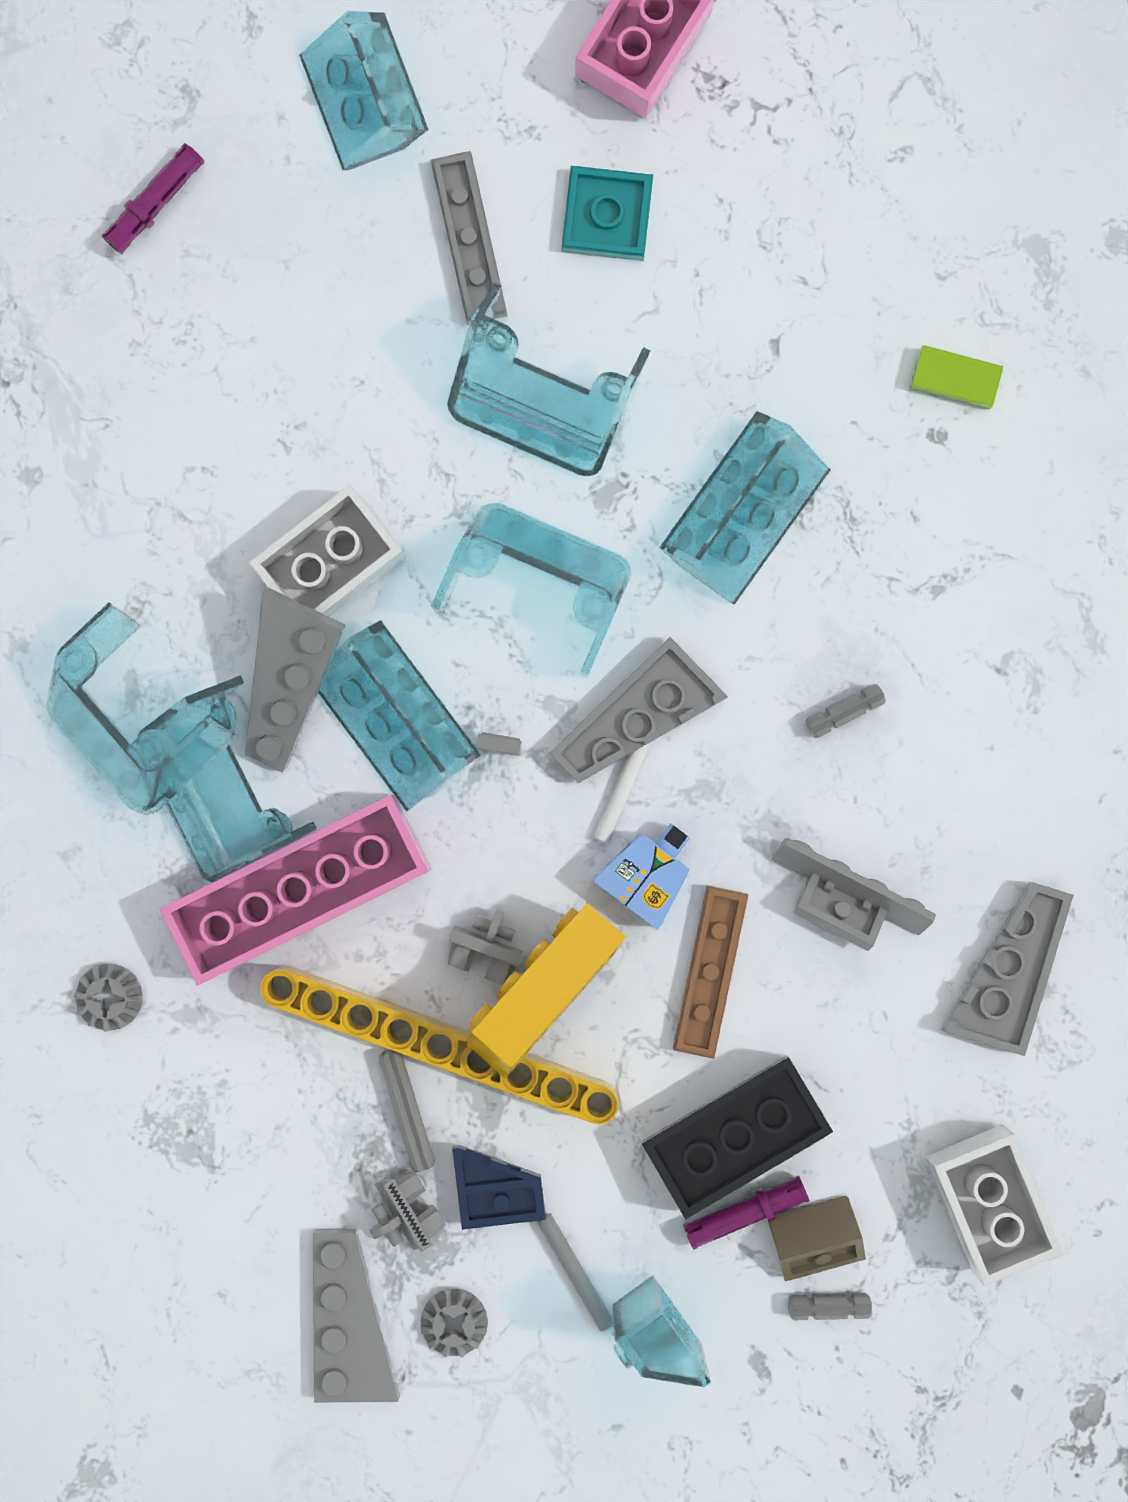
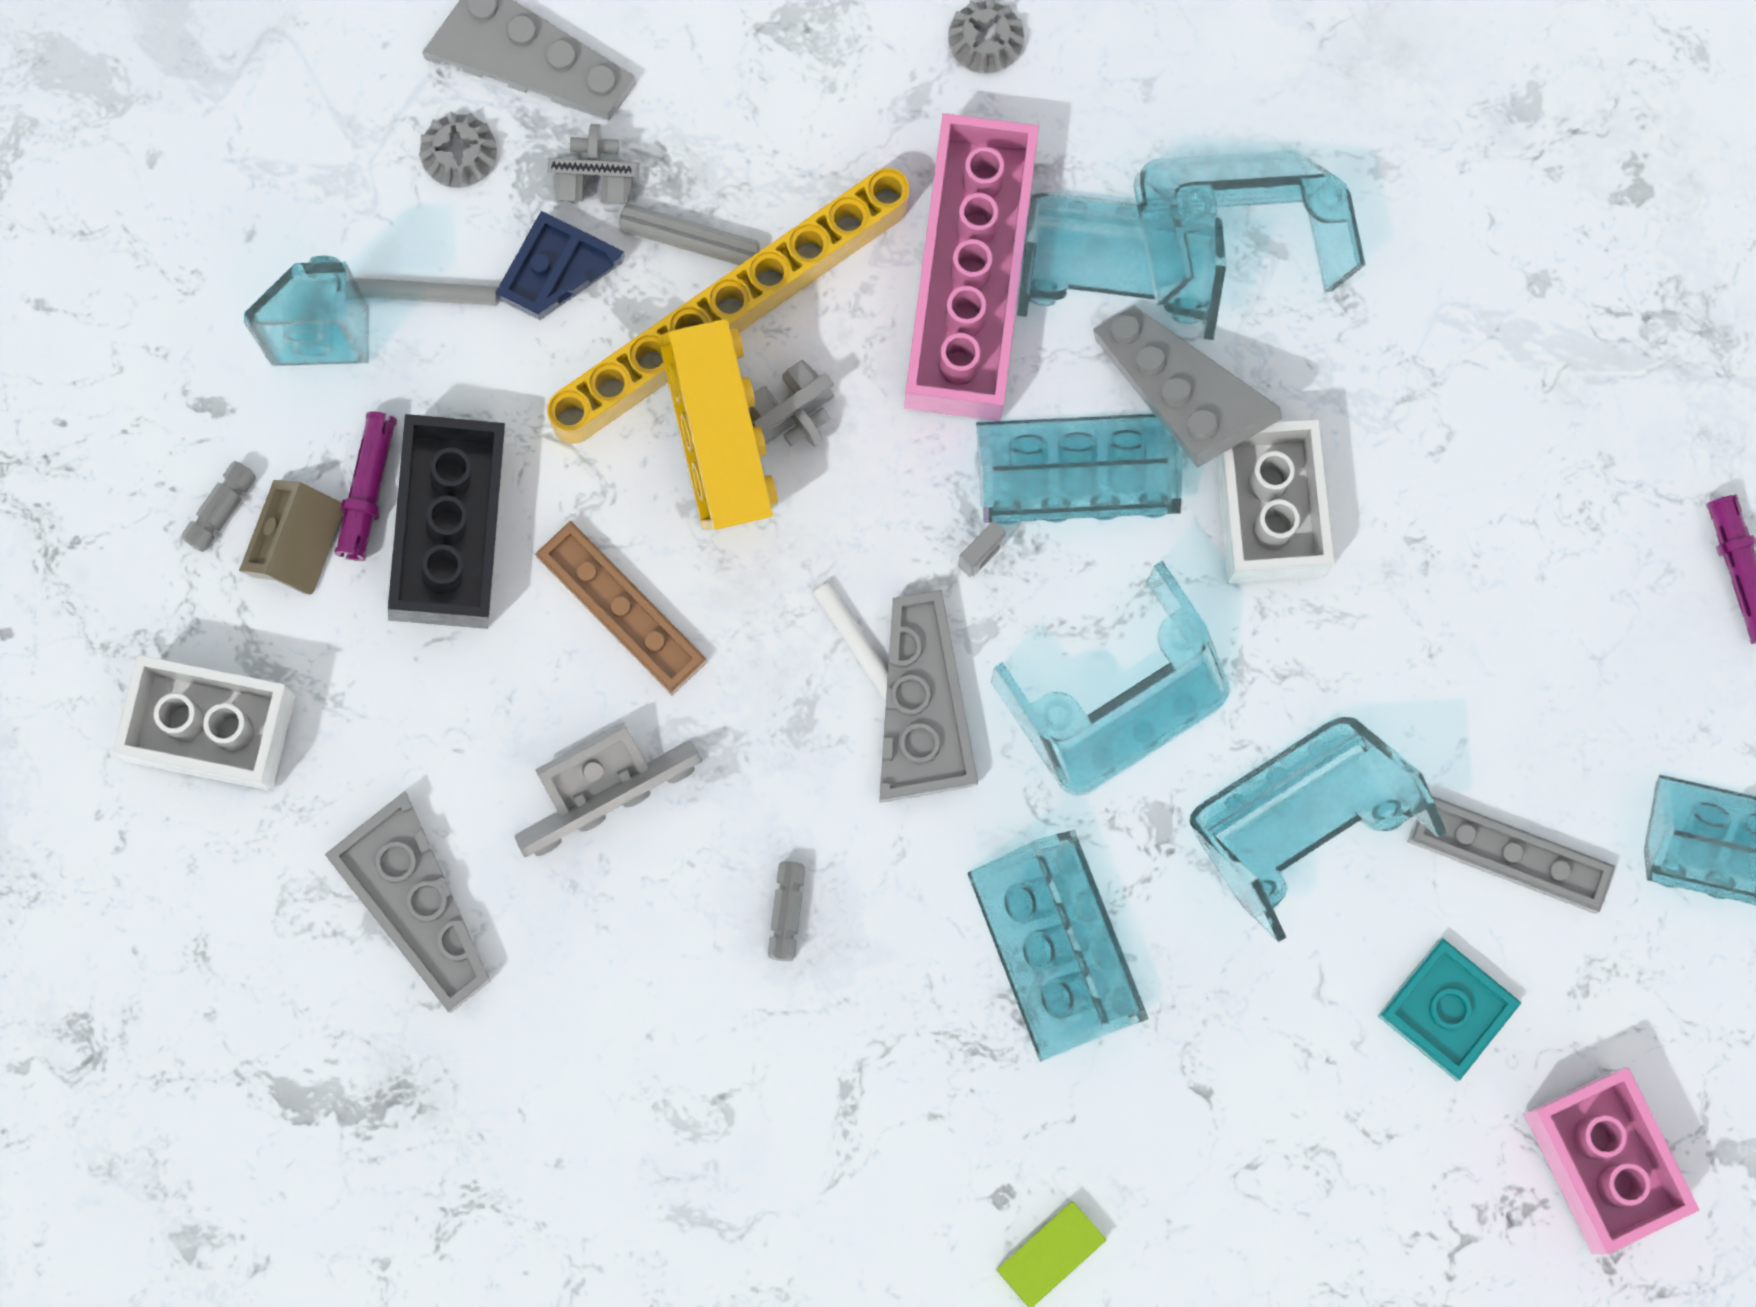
camera: 120 degrees right, 10 degrees down
light blue torso [593,823,690,930] -> none

